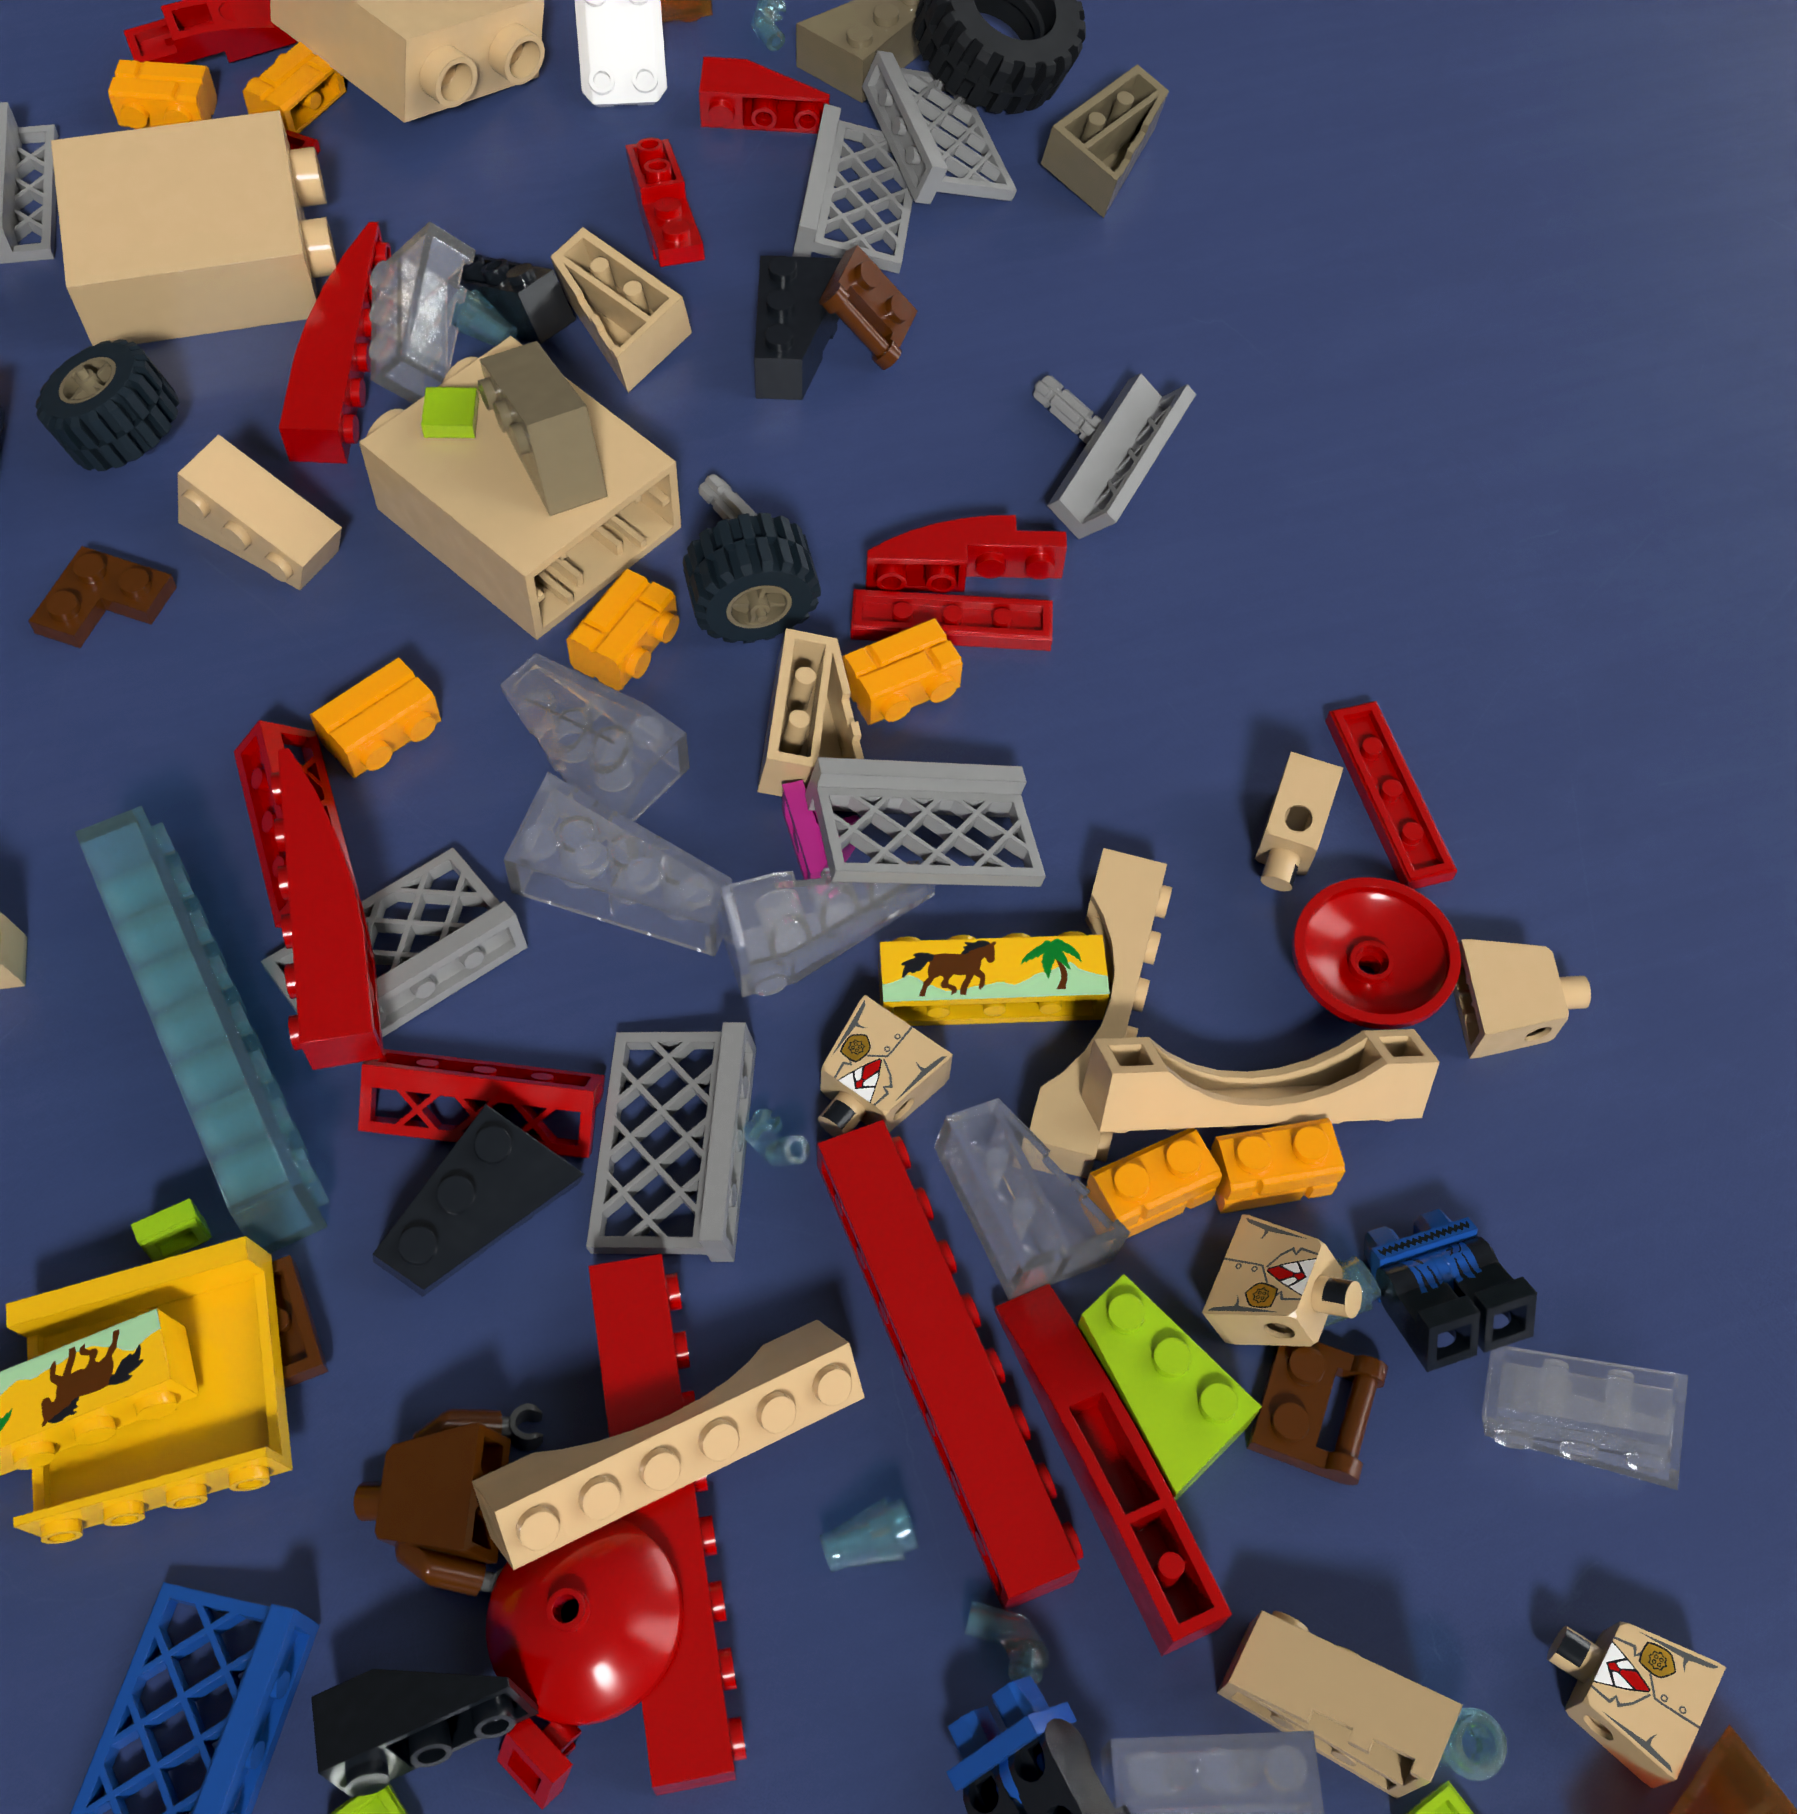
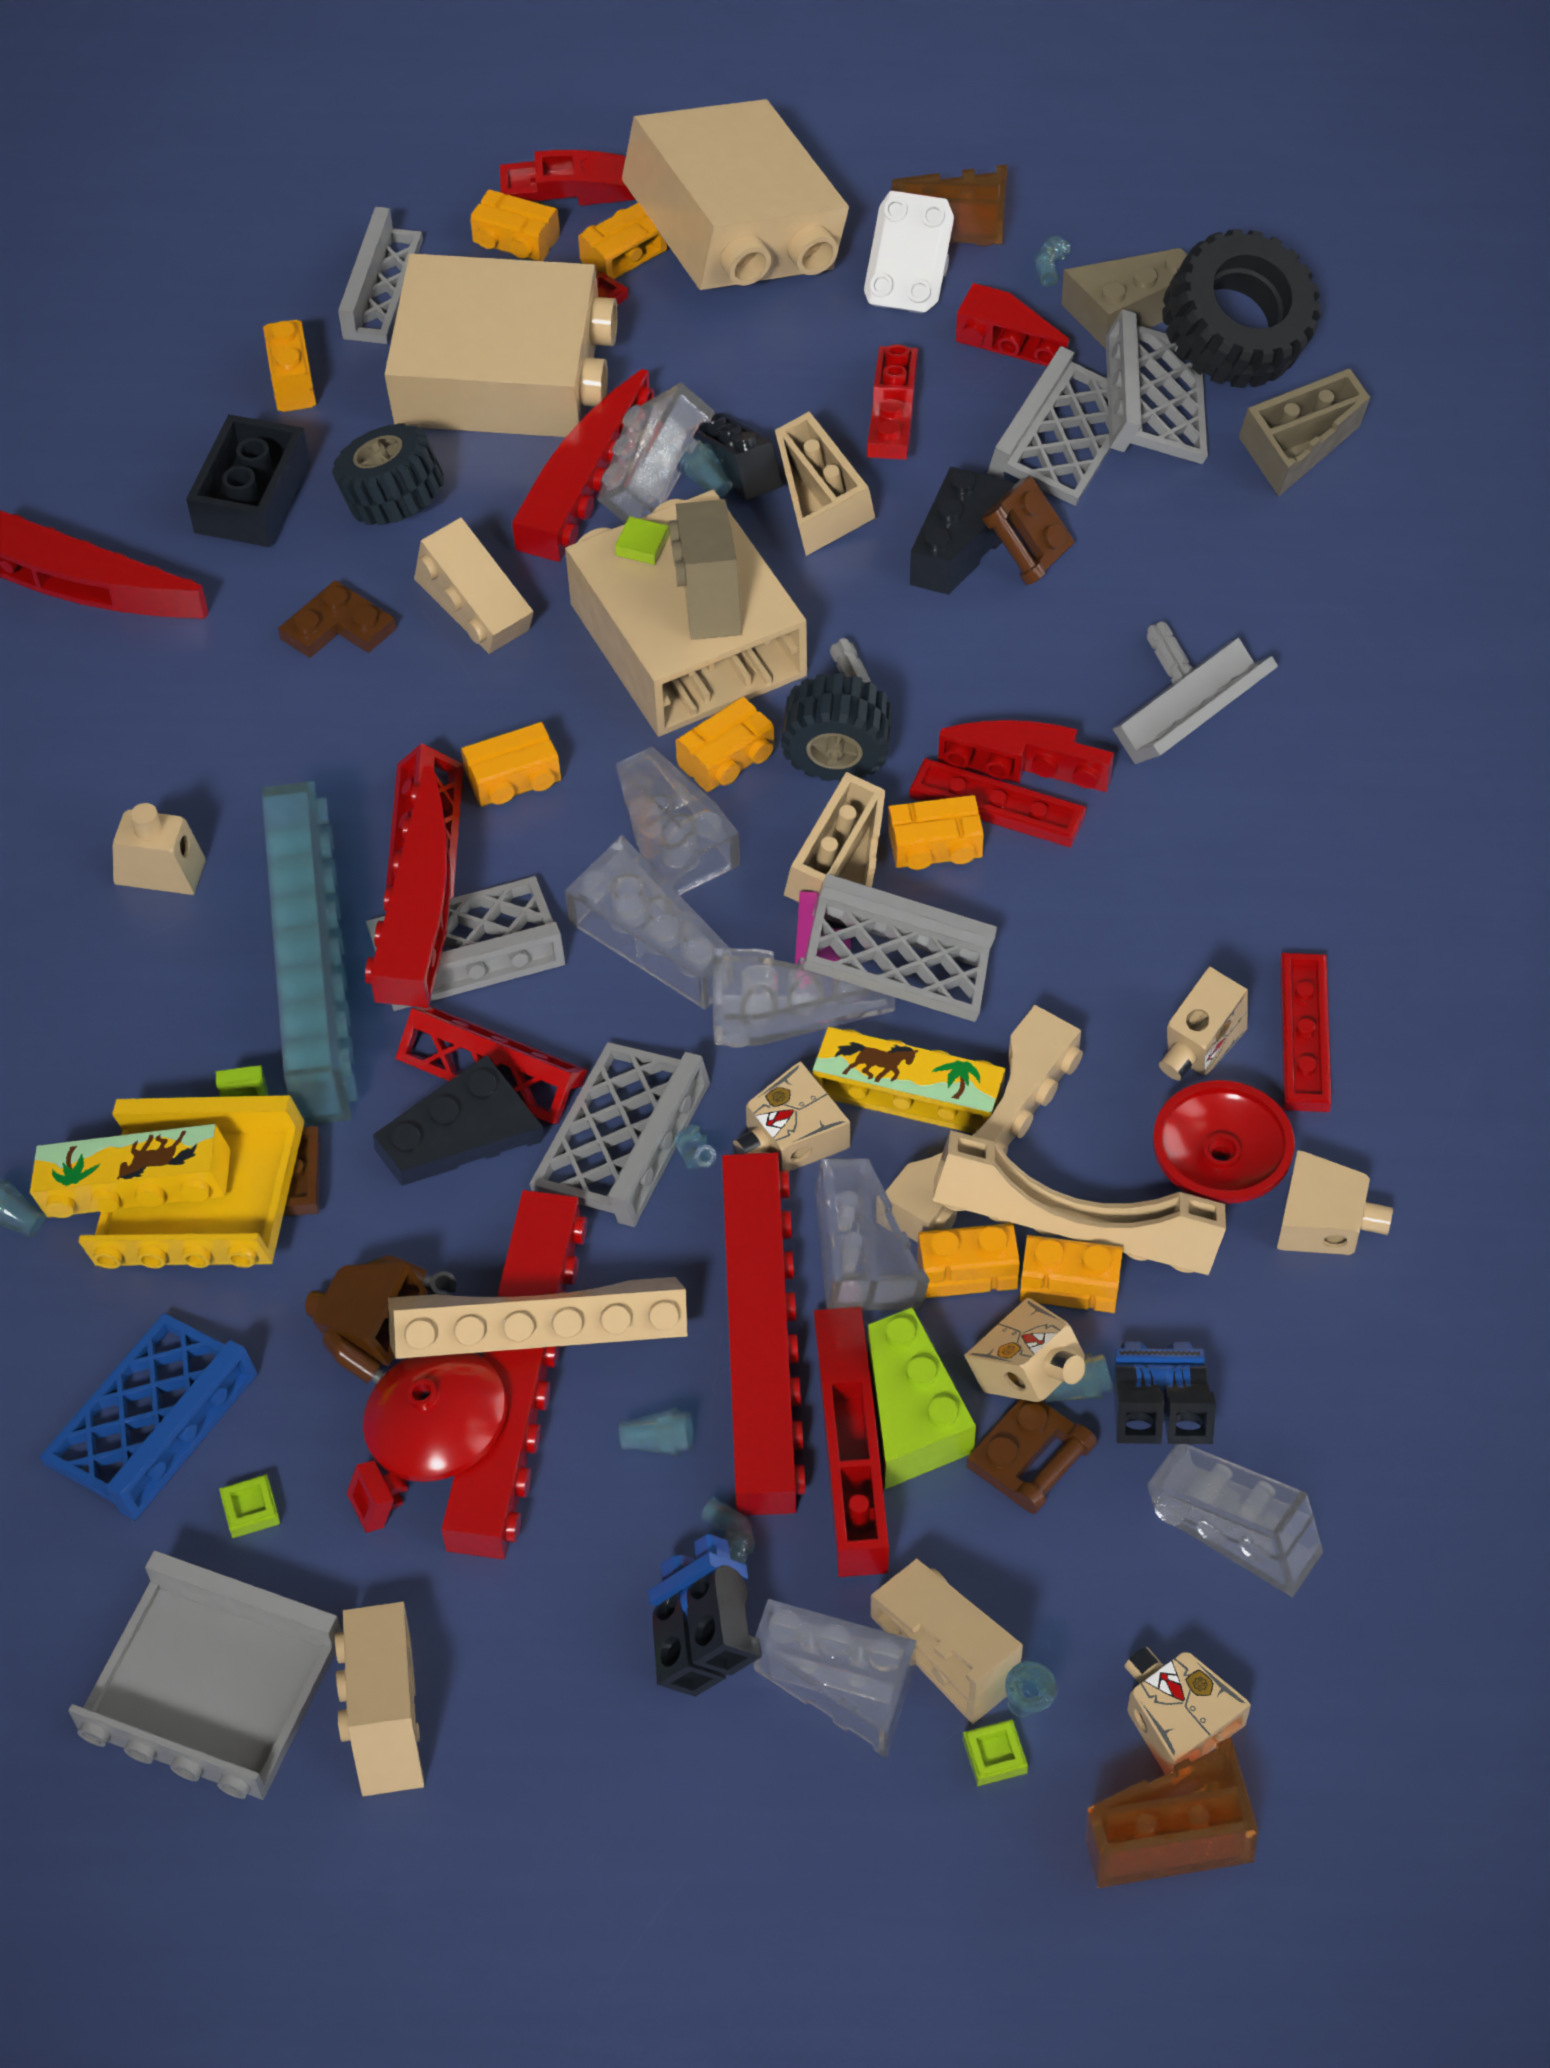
camera: 25 degrees right, 5 degrees down
black slope [311,1669,539,1798] -> none

